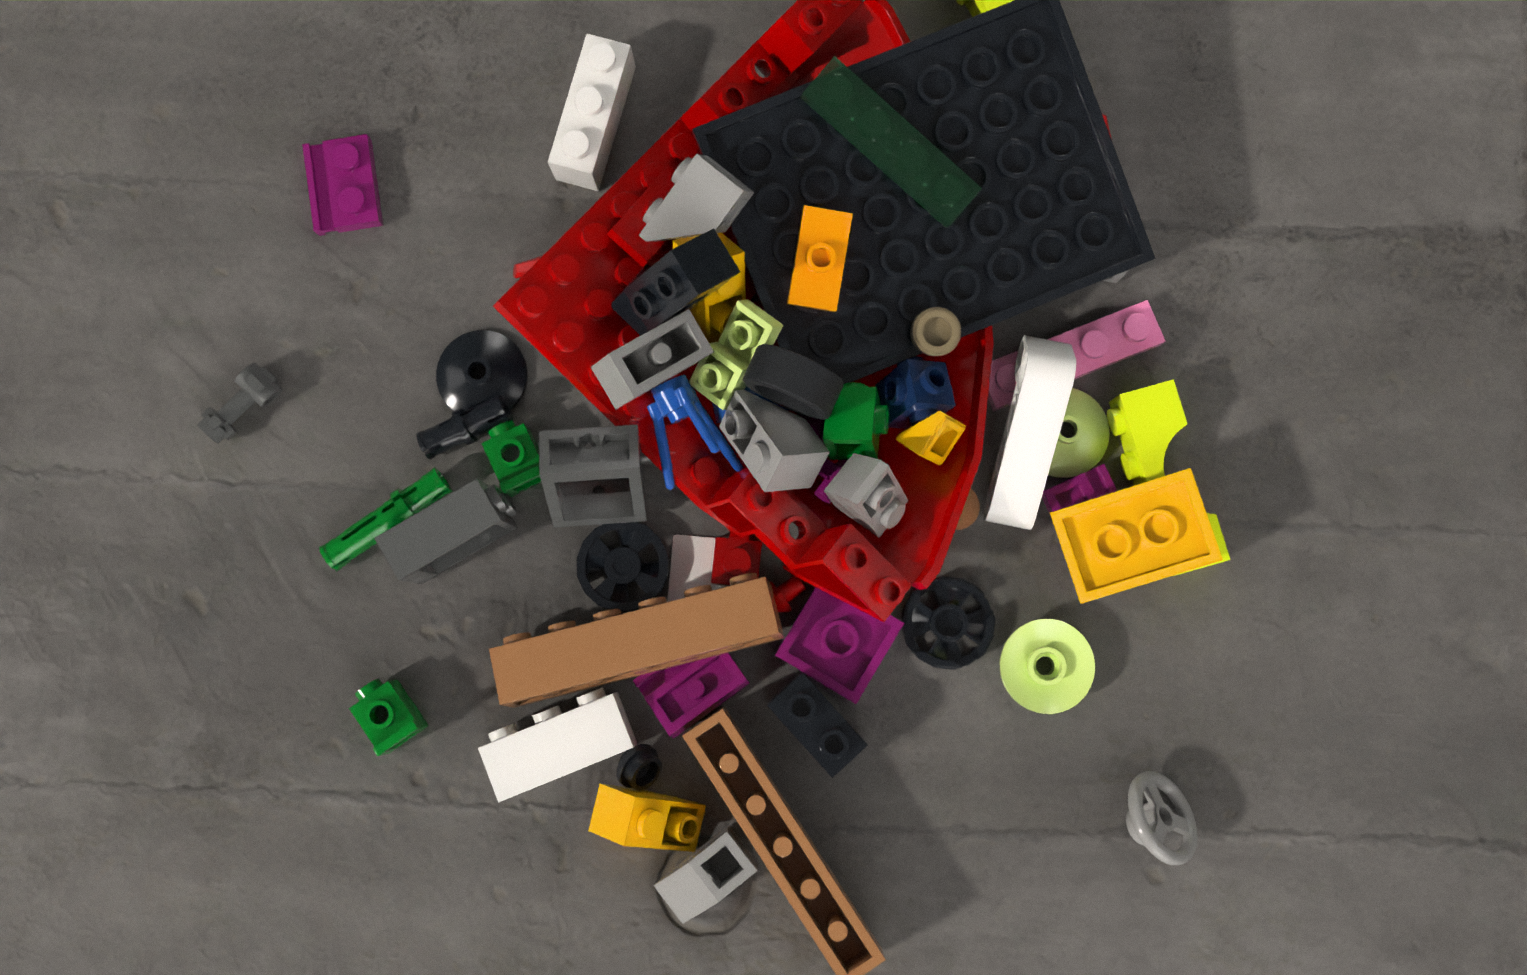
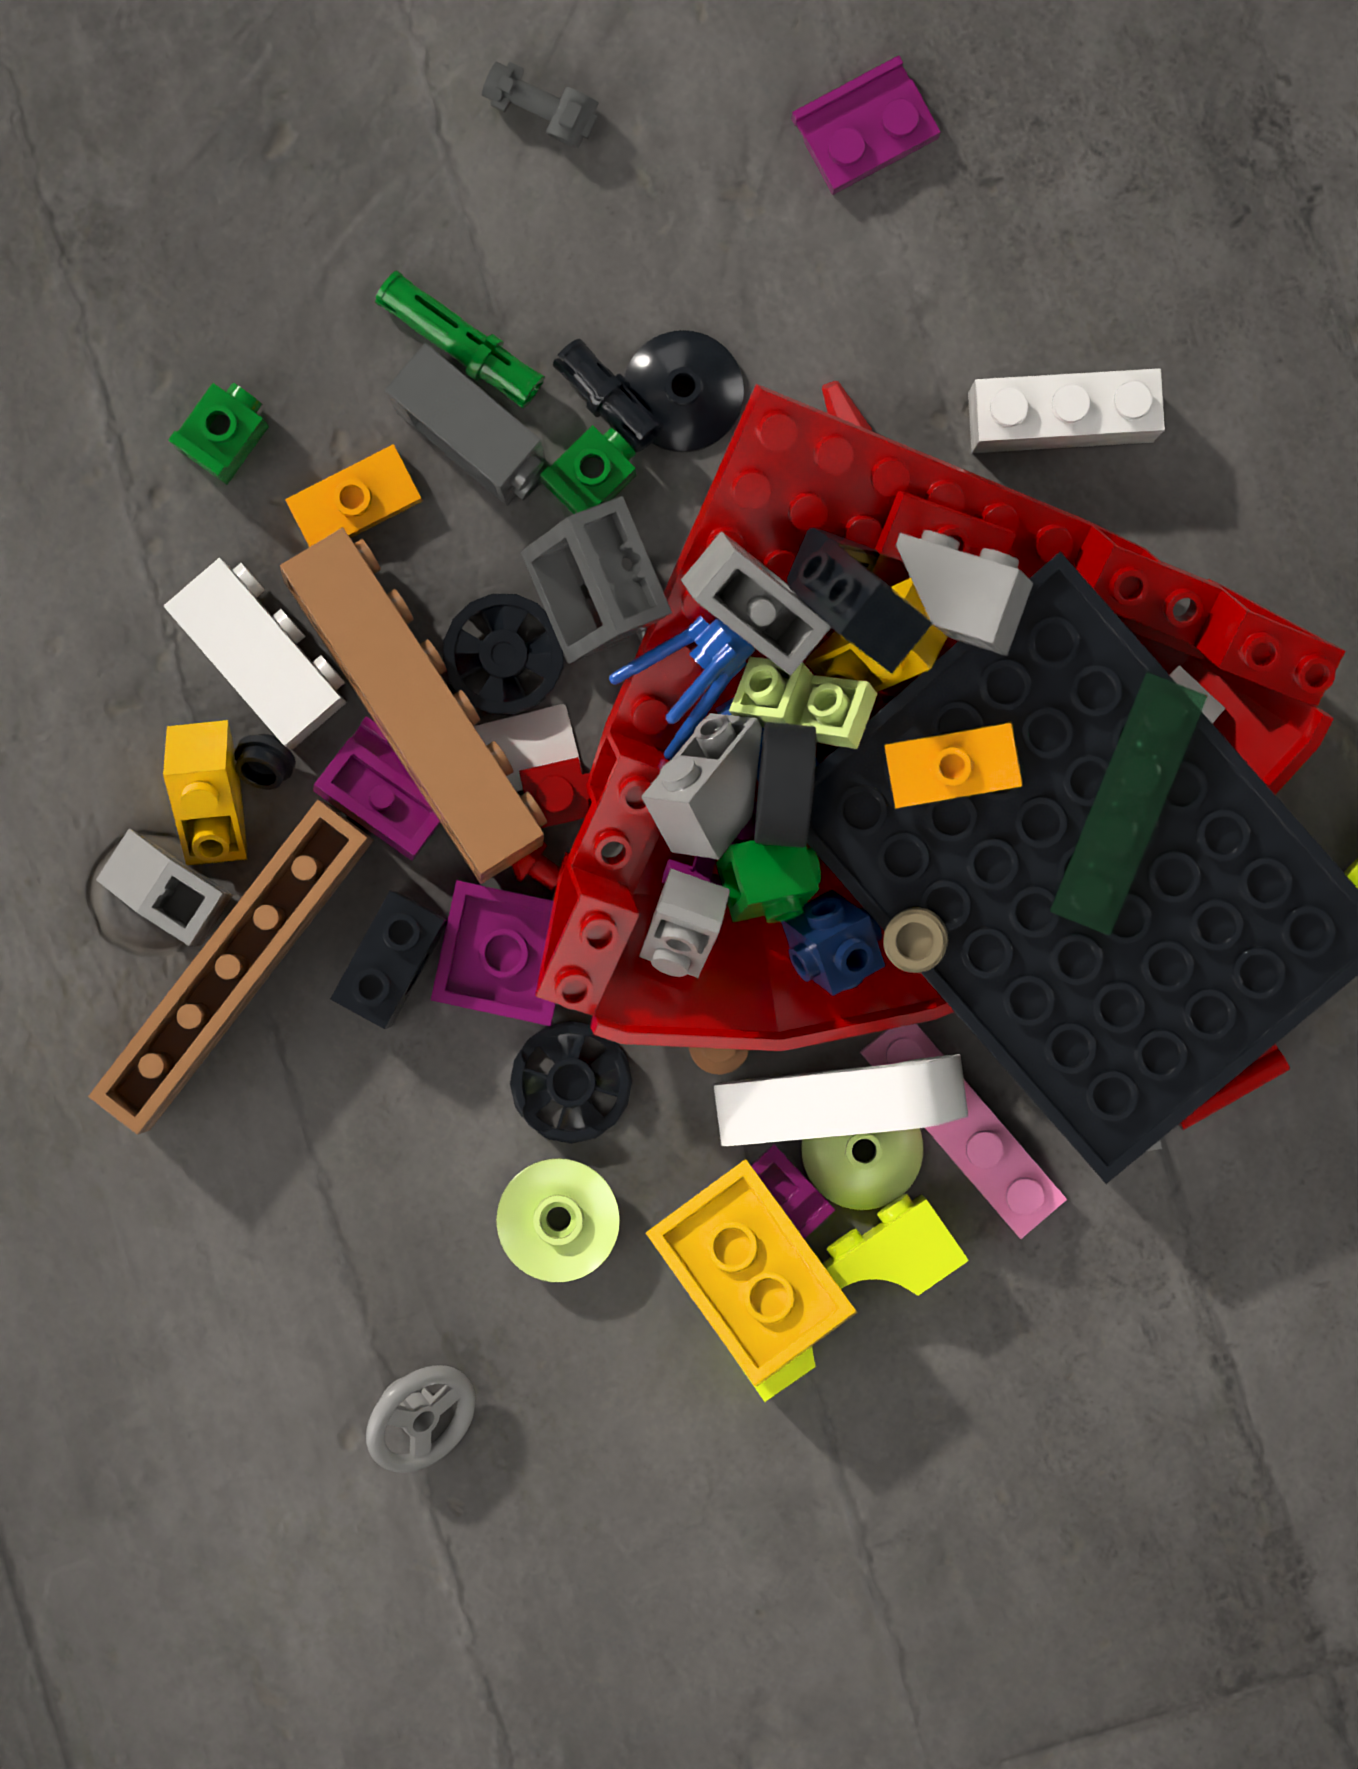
camera: 65 degrees right, 5 degrees up
yellow slope [895,411,966,466] -> none
none -> light orange plate [285,444,423,547]

